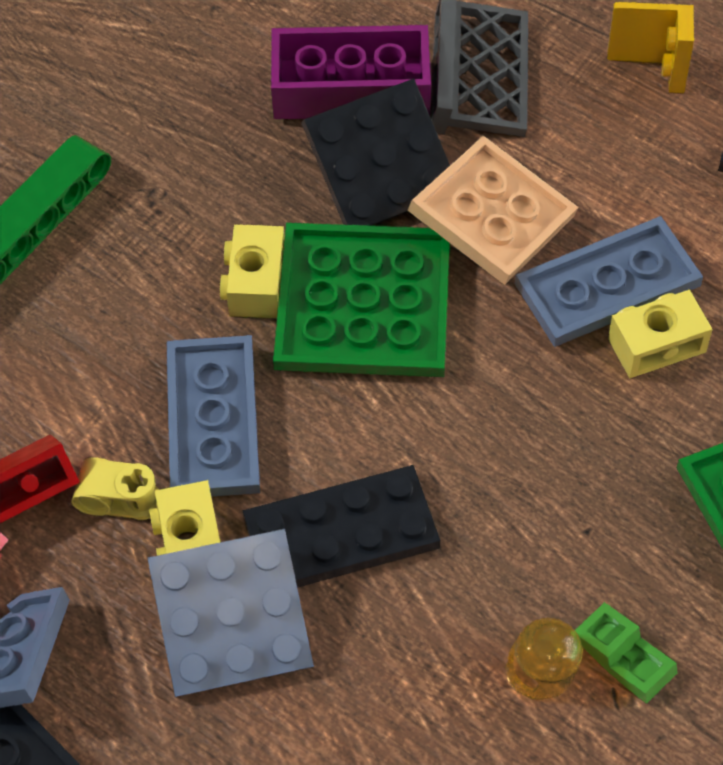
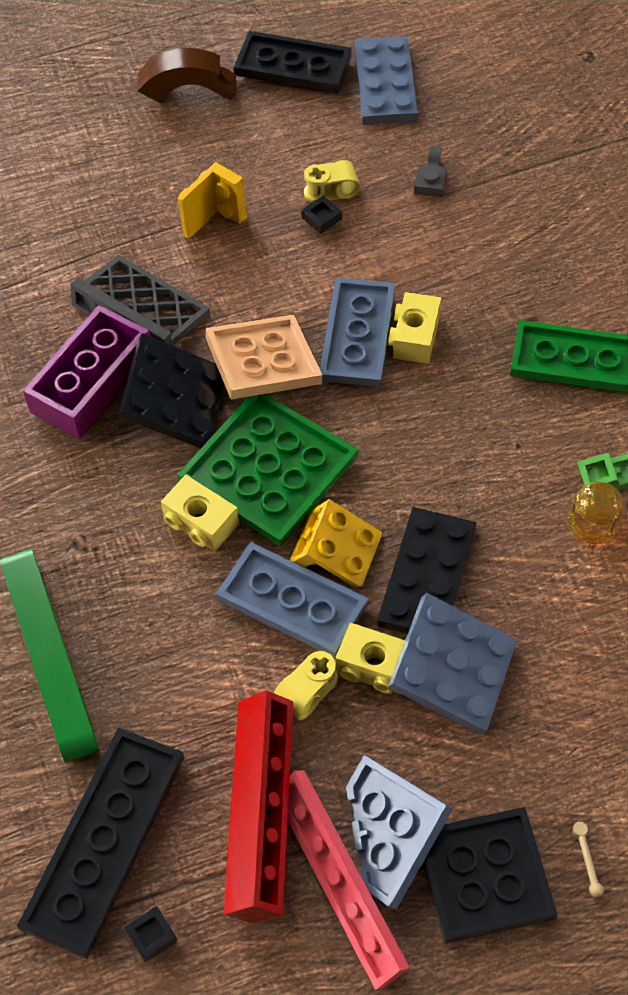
camera: 55 degrees left, 0 degrees up
none -> yellow bracket [290,499,382,588]

